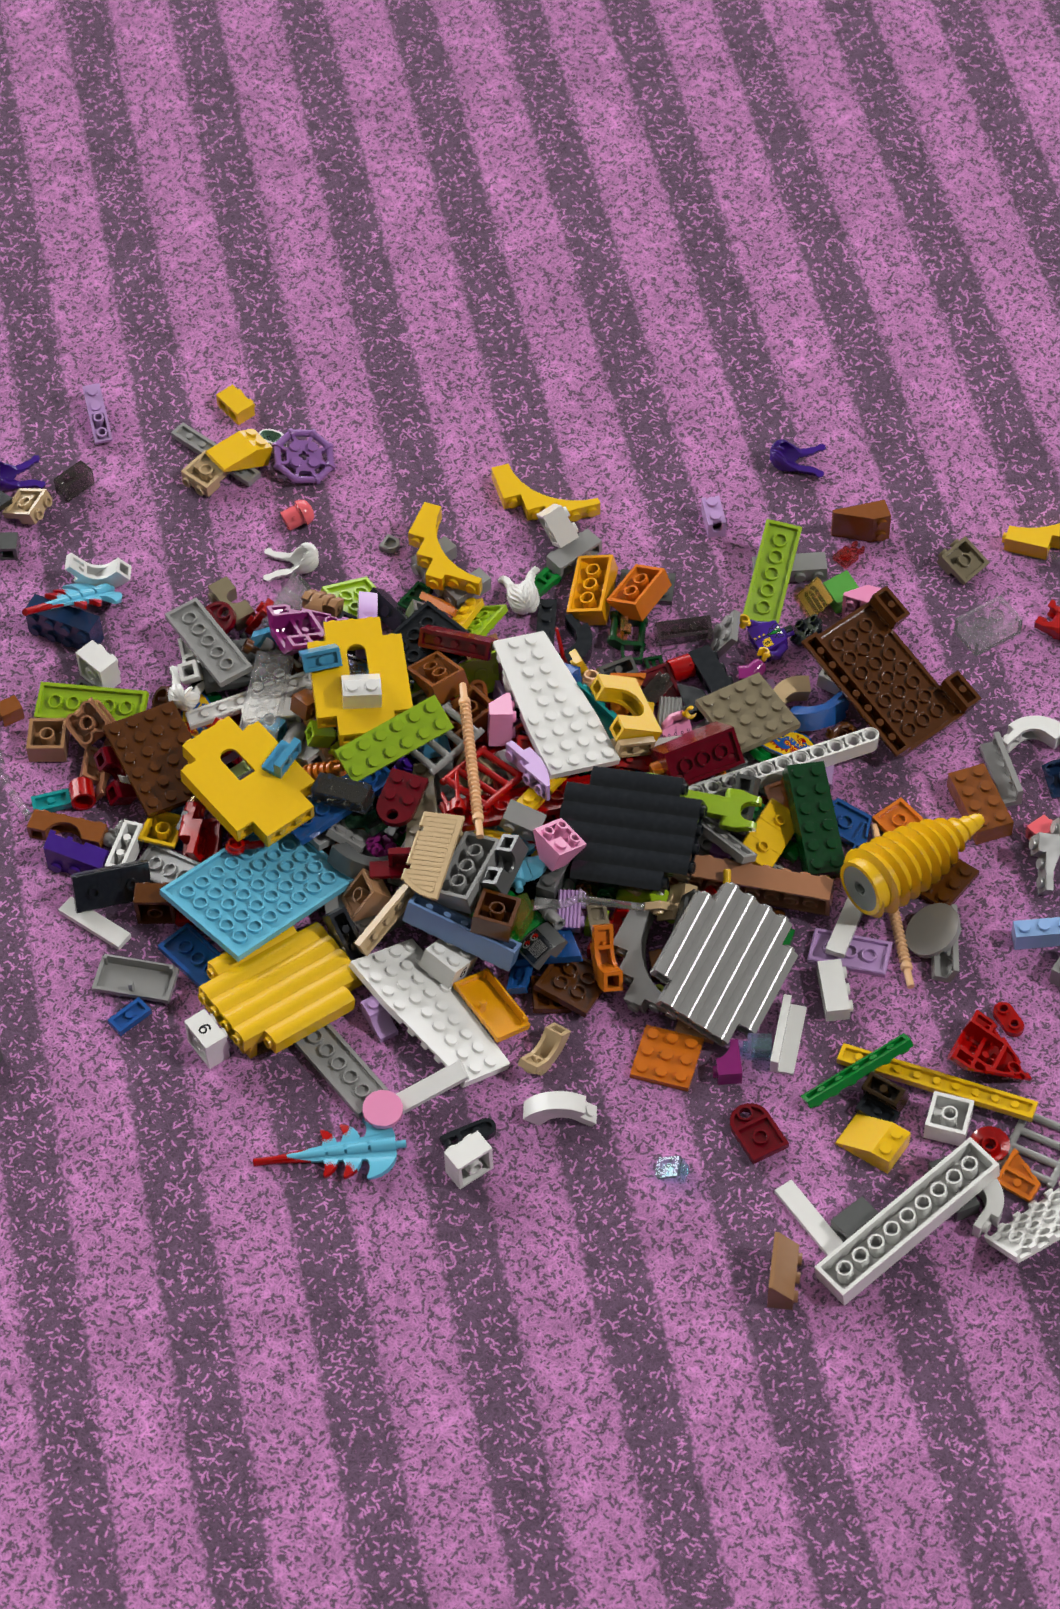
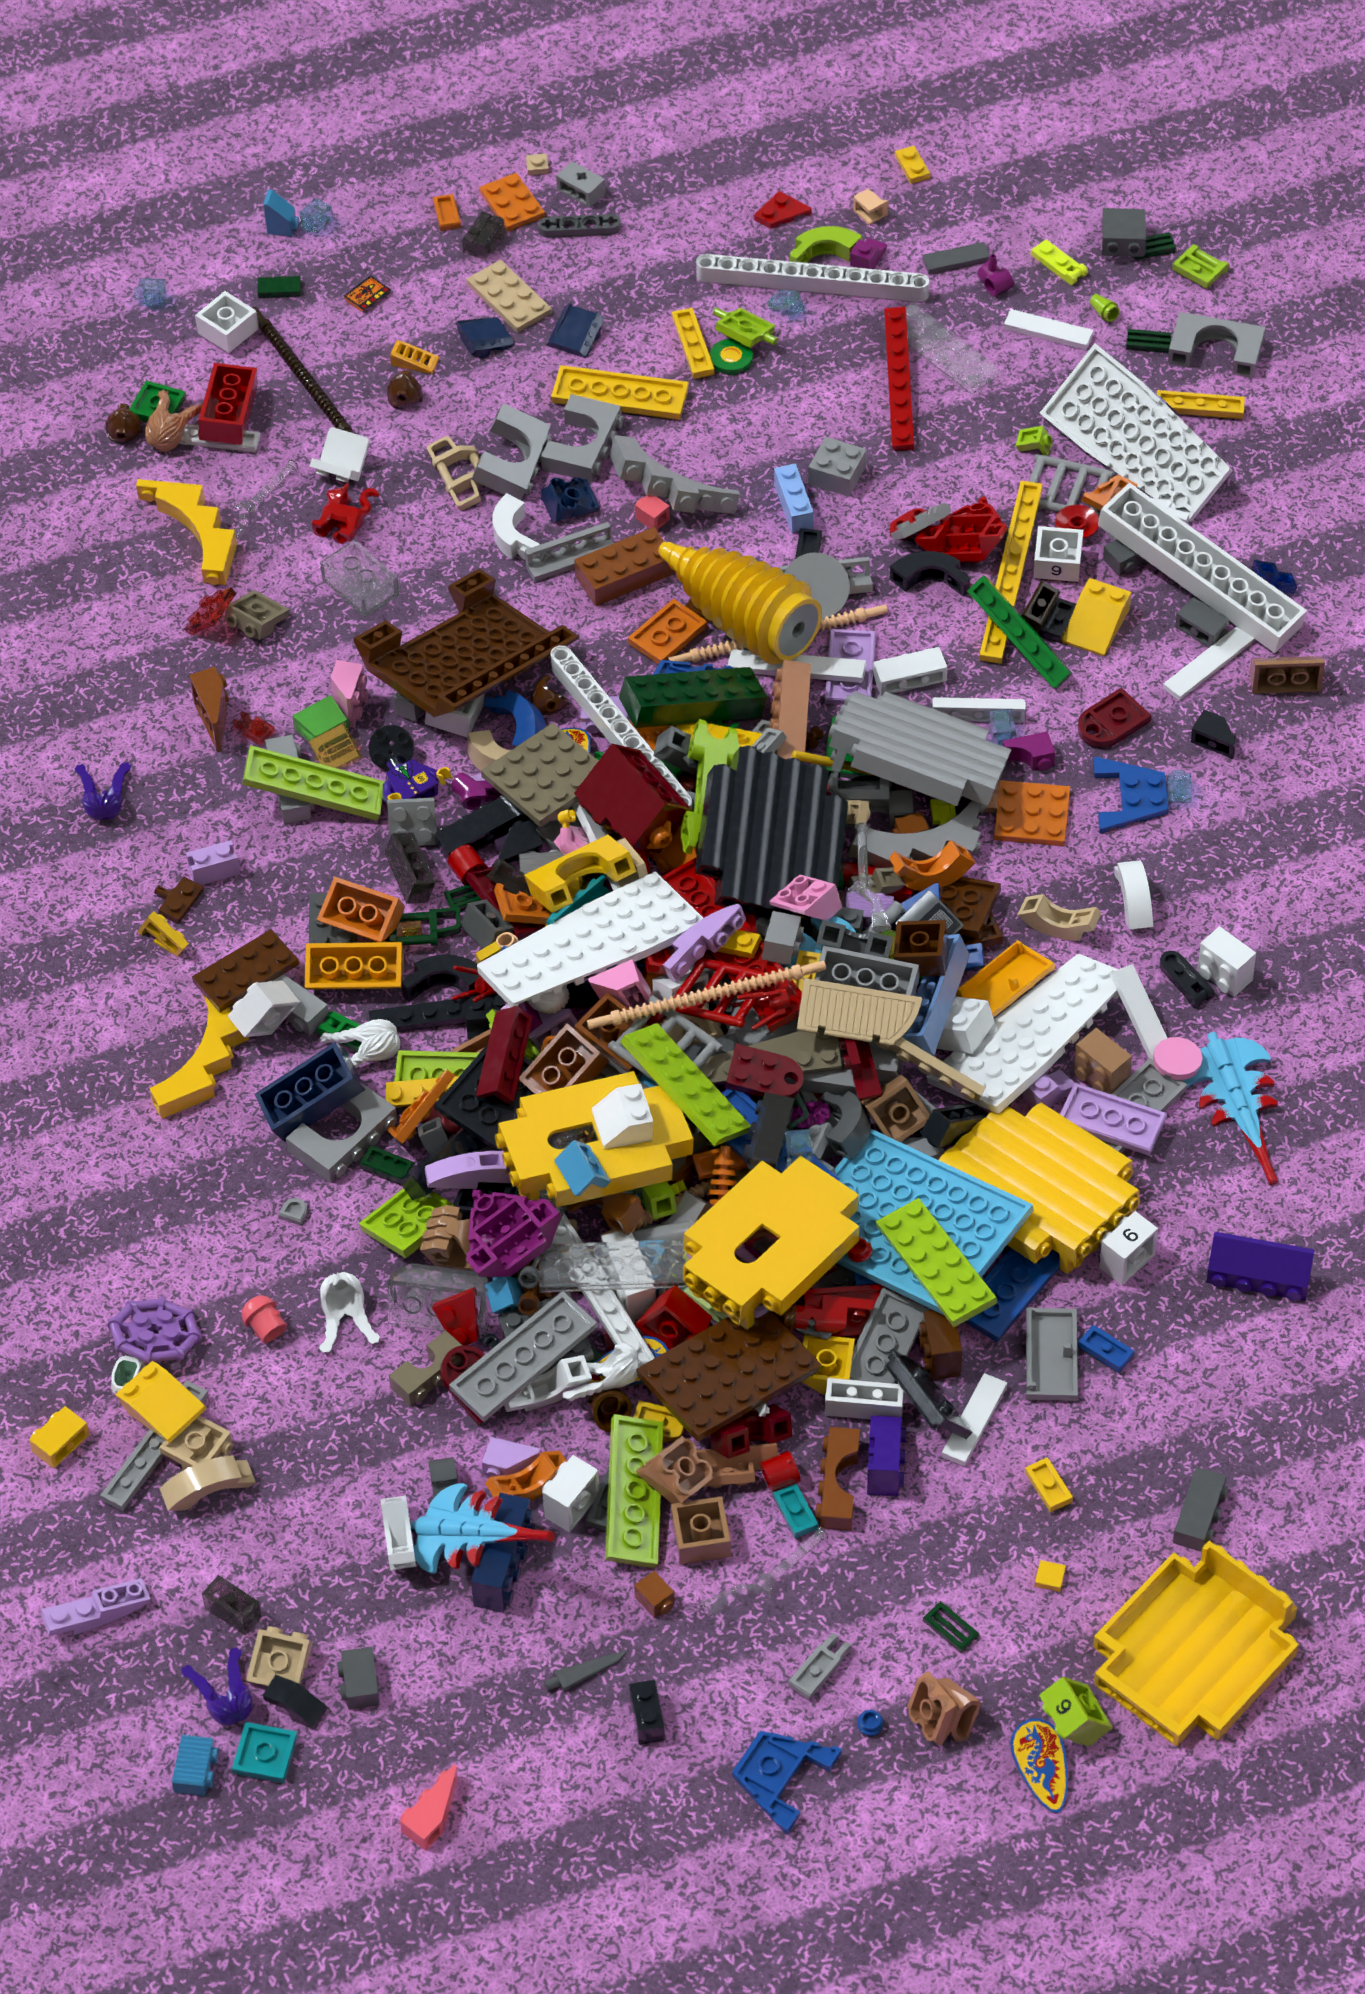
camera: 100 degrees left, 0 degrees up
light grey bar [103,818,128,847] -> none
dark azure panel [262,737,301,779] -> none
yellow arch [408,502,482,596] -> none
none -> yellow wing [137,911,189,957]
none -> reddish brown plate [154,876,204,924]
none -> tan arch [160,1455,256,1511]
none -> clear red plate [184,587,237,635]
none -> reddish brown plate [192,929,299,1013]
none -> dark blue brick [254,1042,366,1142]
none -> dark grey brick [428,1457,461,1507]
none -> lavender slope [482,1437,540,1478]
none -> orange arch [485,1450,567,1502]
none -> clear light blue brick [785,1129,812,1167]
none -> black tile [795,528,822,559]
none -> lime plate [876,1198,997,1327]
none -> black arch [890,551,970,597]
none -> light grey hinge [891,503,951,541]
none -> yellow plate [1025,1457,1073,1512]
none -> lavender tile [1060,1083,1167,1156]
none -> medium nougat brick [1074,1028,1132,1094]
none -> blue wing [1093,757,1168,833]
none -> black slope [1191,710,1236,759]
none -> dark purple slope [1206,1231,1314,1301]
none -> clear blue brick [1251,560,1298,594]

